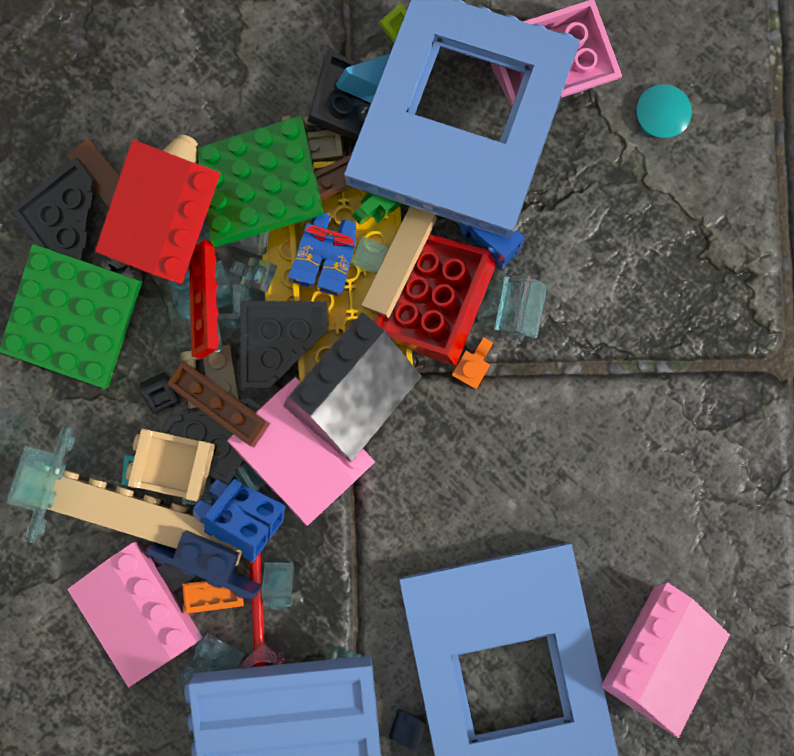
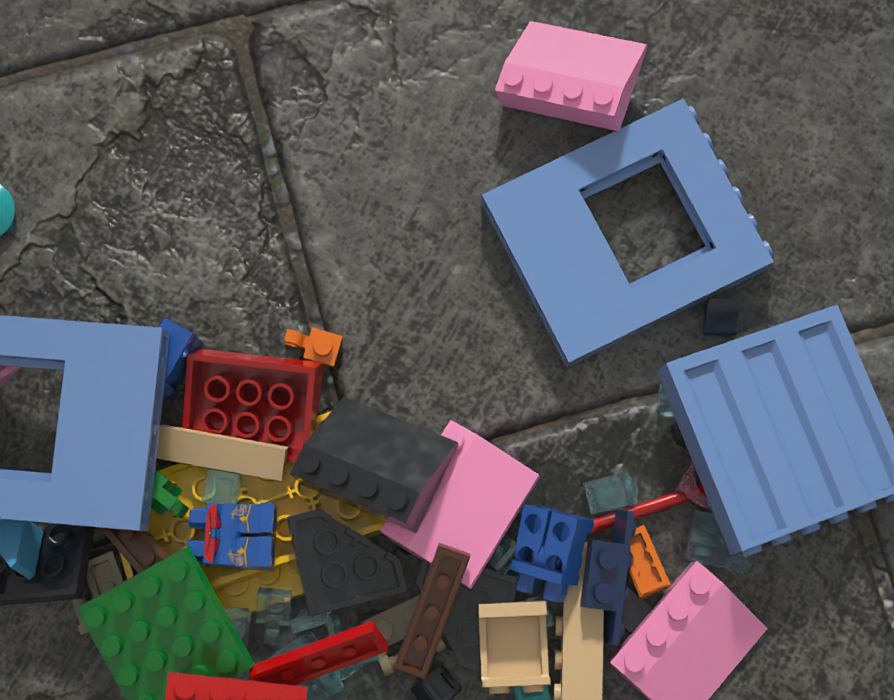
camera: 105 degrees left, 5 degrees down
clear light blue panel [494,275,547,339] -> none

